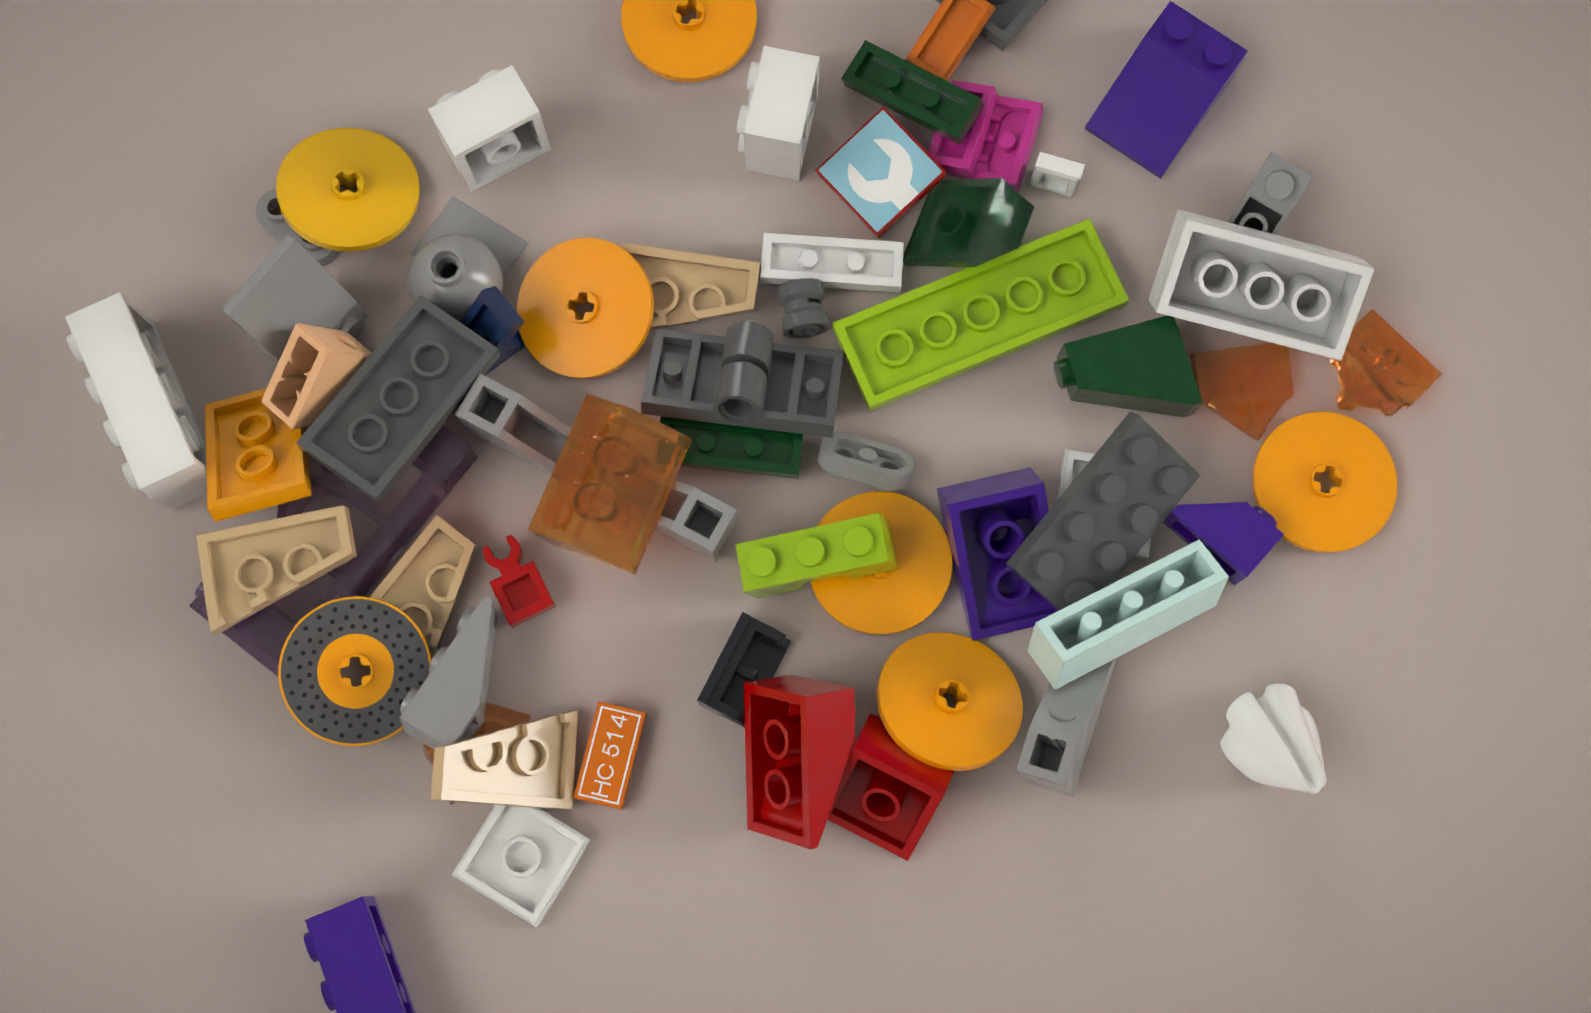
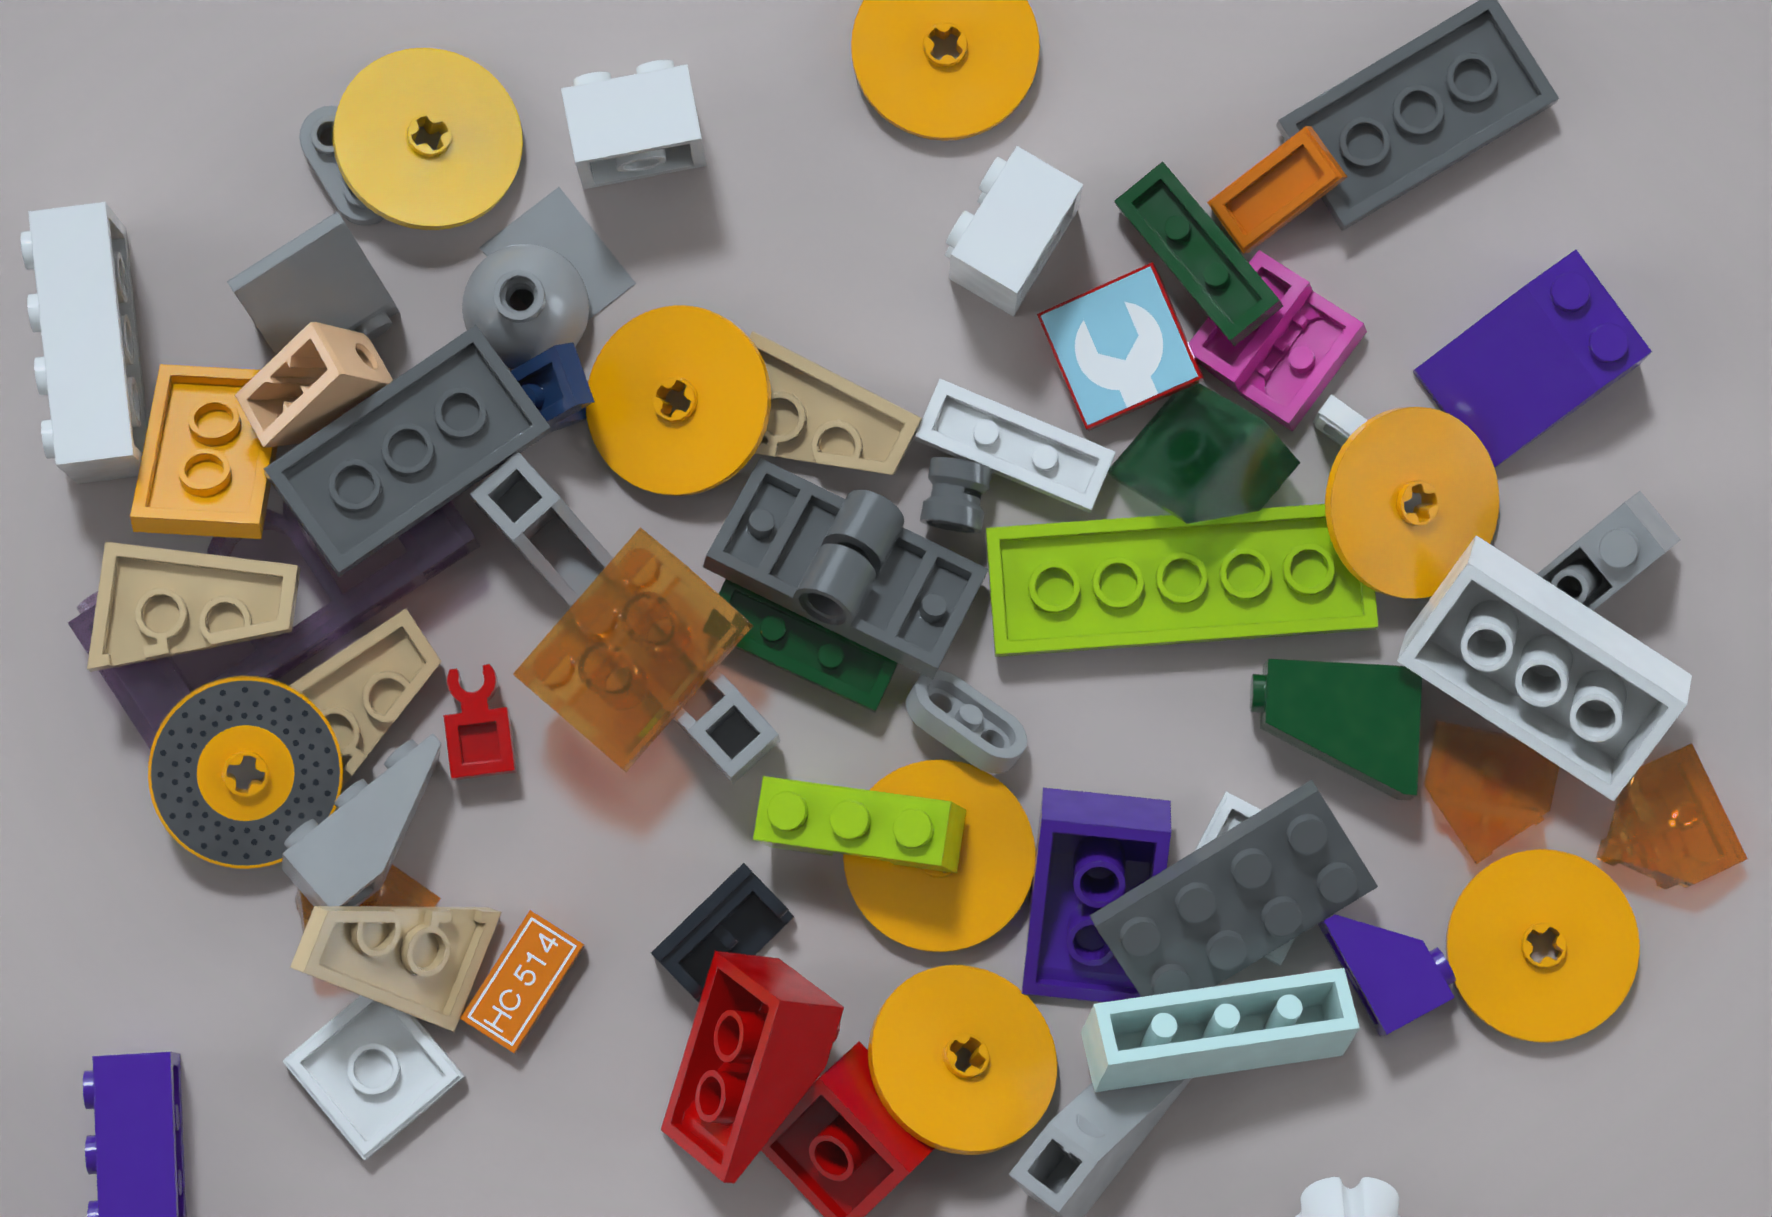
camera: 20 degrees right, 5 degrees up
none -> light orange piece [1325,407,1499,599]

